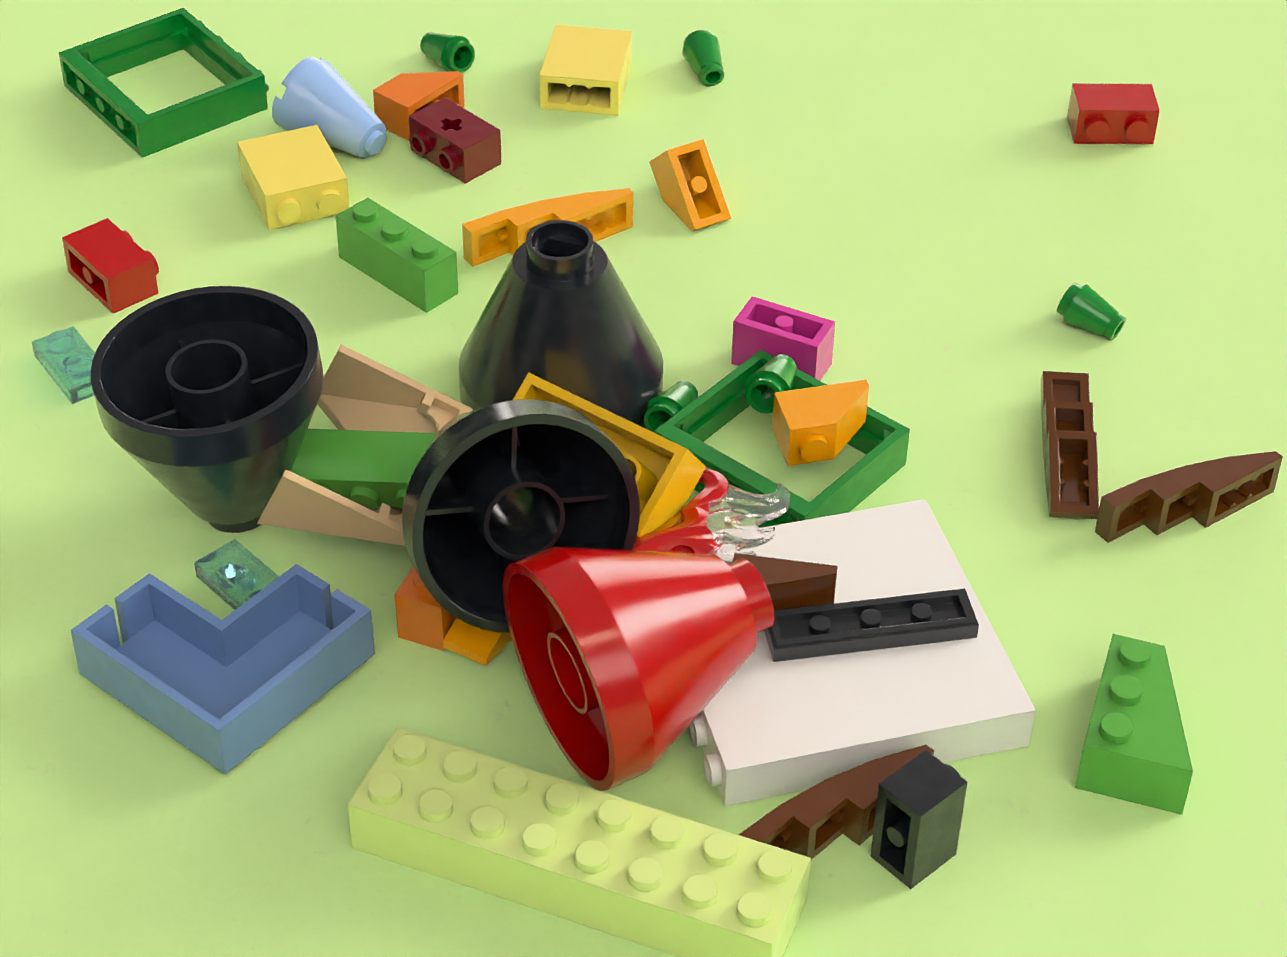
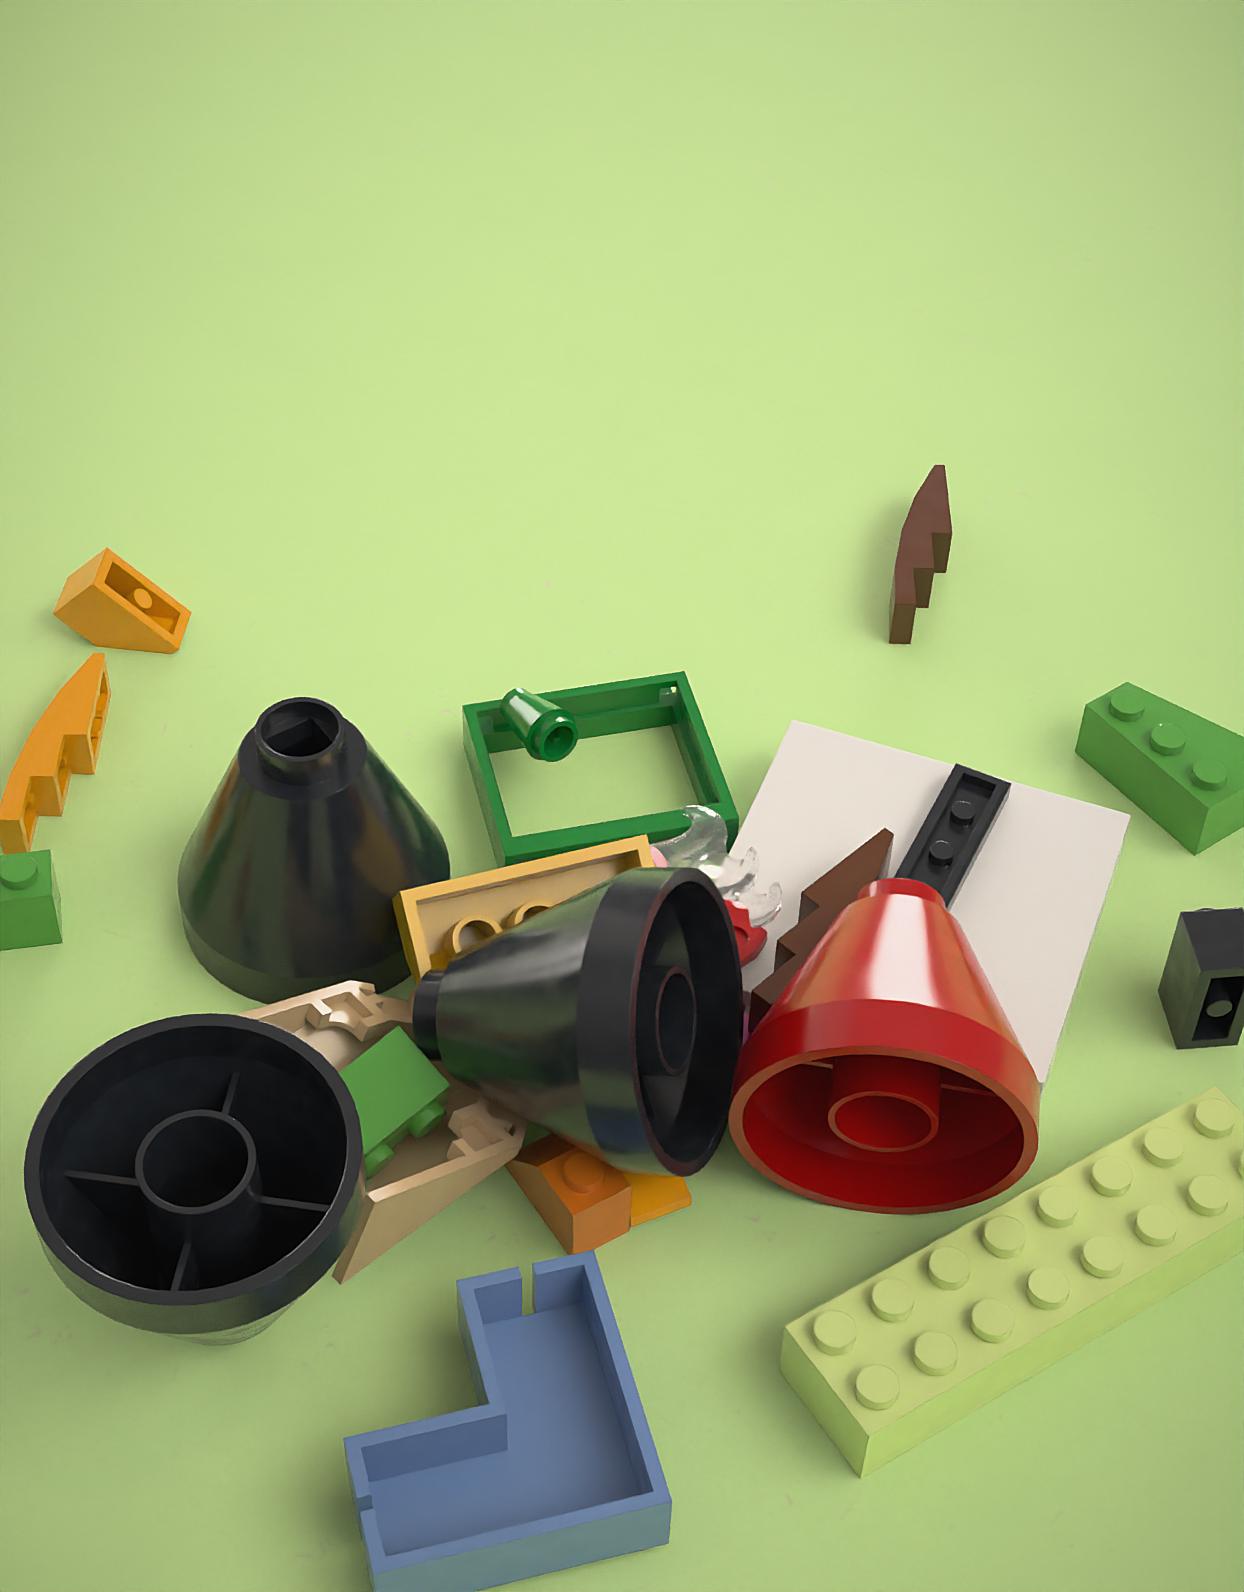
camera: 55 degrees left, 5 degrees up
clear light blue plate [194,539,279,610] -> none
green cone [644,381,698,433] -> none
dark pink brick [731,296,835,381] -> none
reddish brown slope [739,745,934,860] -> none
light orange slope [772,380,869,466] -> none
reddish brown slope [1040,371,1099,519] -> none
green cone [1057,282,1126,340] -> none
red brick [1067,83,1160,144] -> none

